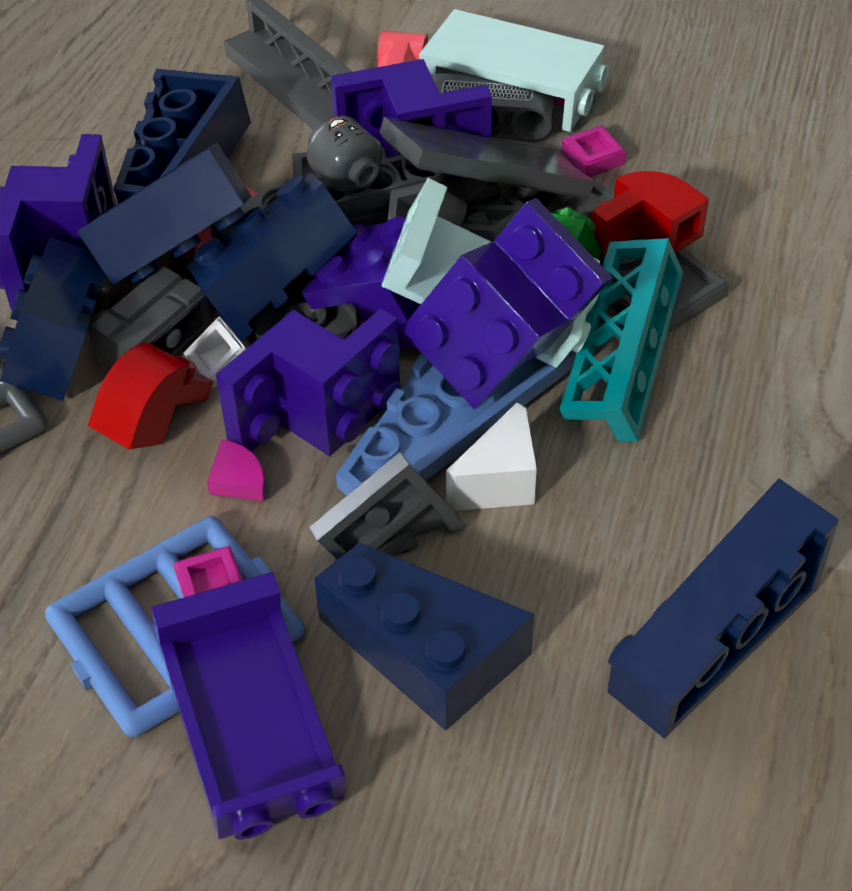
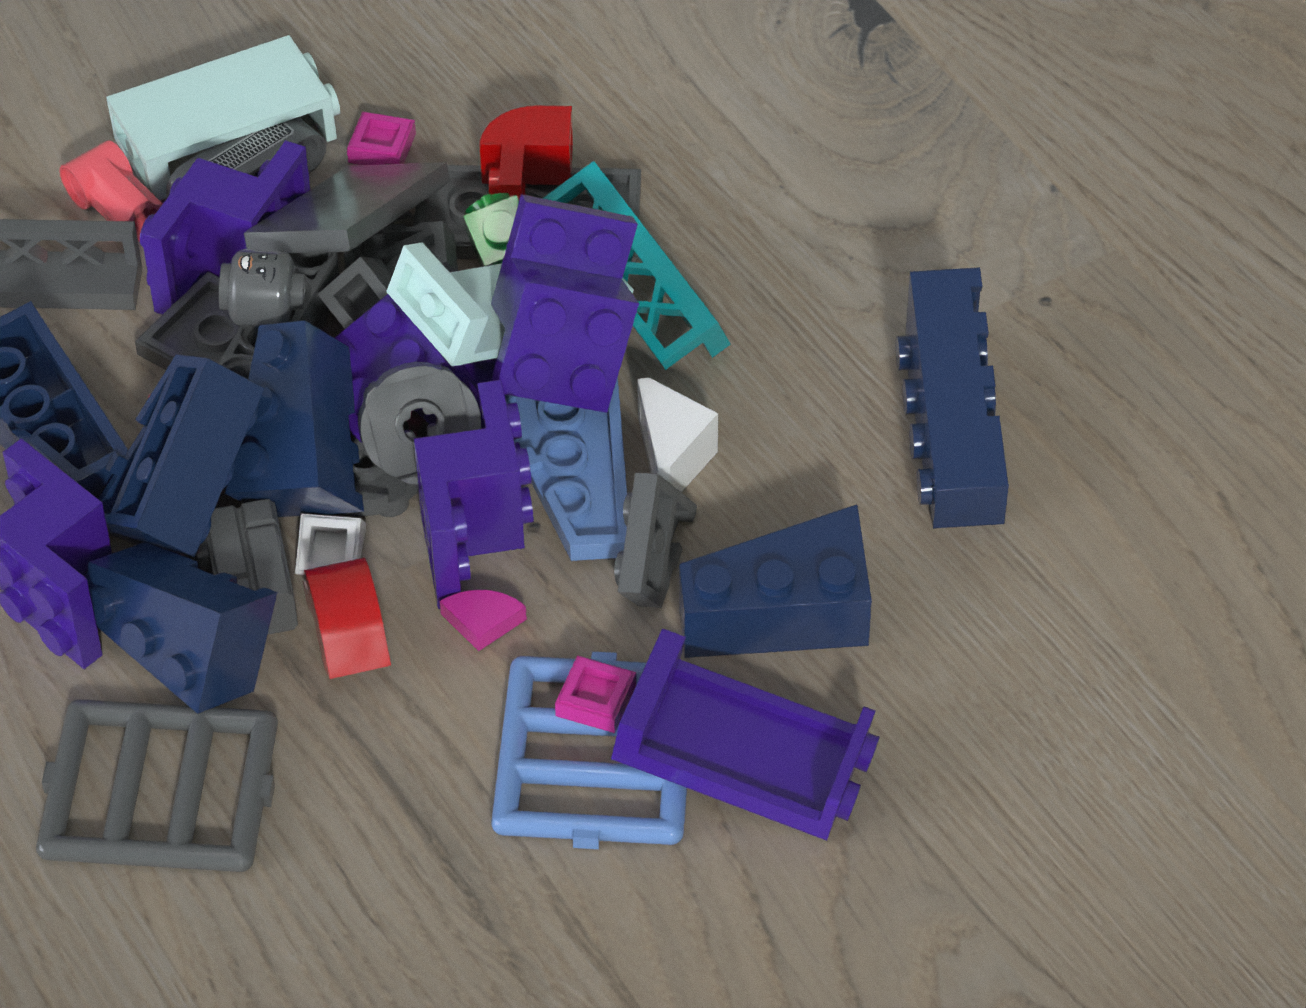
camera: 50 degrees left, 0 degrees up
none -> dark grey plate [358,362,481,485]

